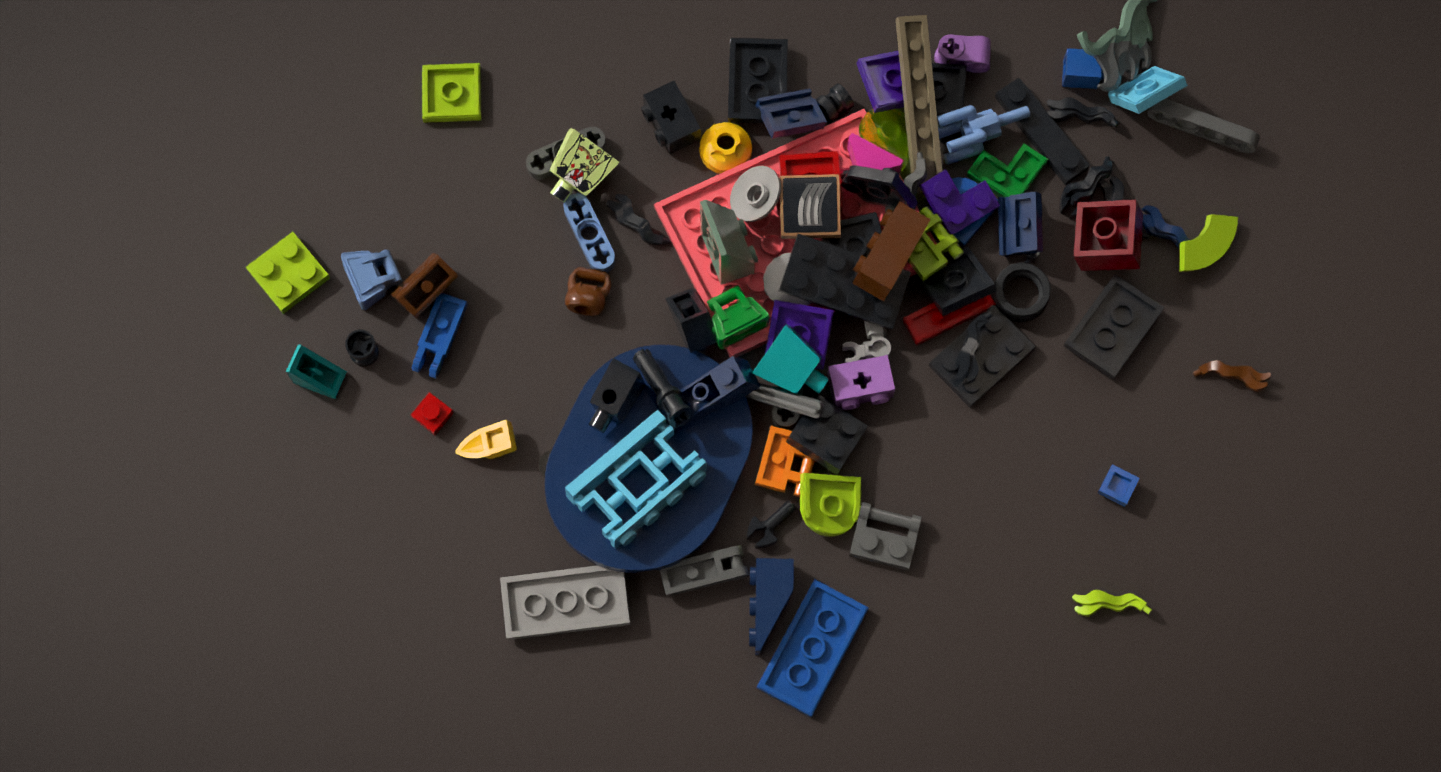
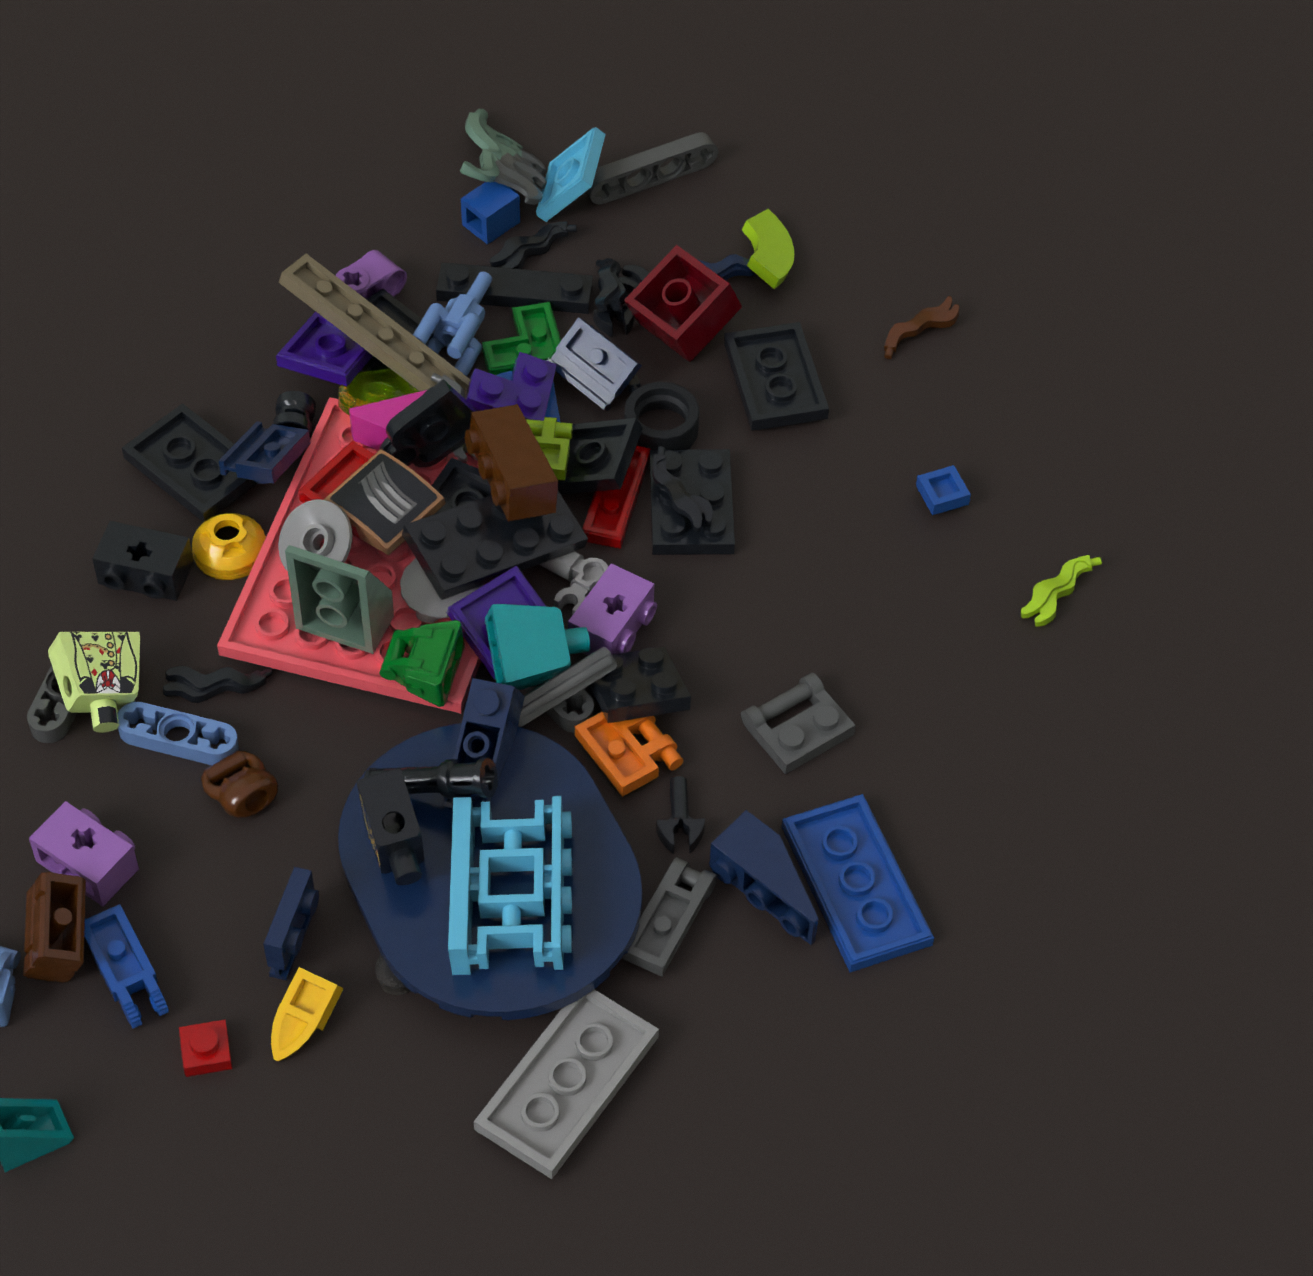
camera: 50 degrees left, 20 degrees down
black wheel [345,329,379,366] -> none
black slope [665,288,717,353] -> none
lime tile [800,473,861,537] -> none
none -> medium lavender brick [29,801,139,906]
none -> dark blue plate [263,867,319,981]

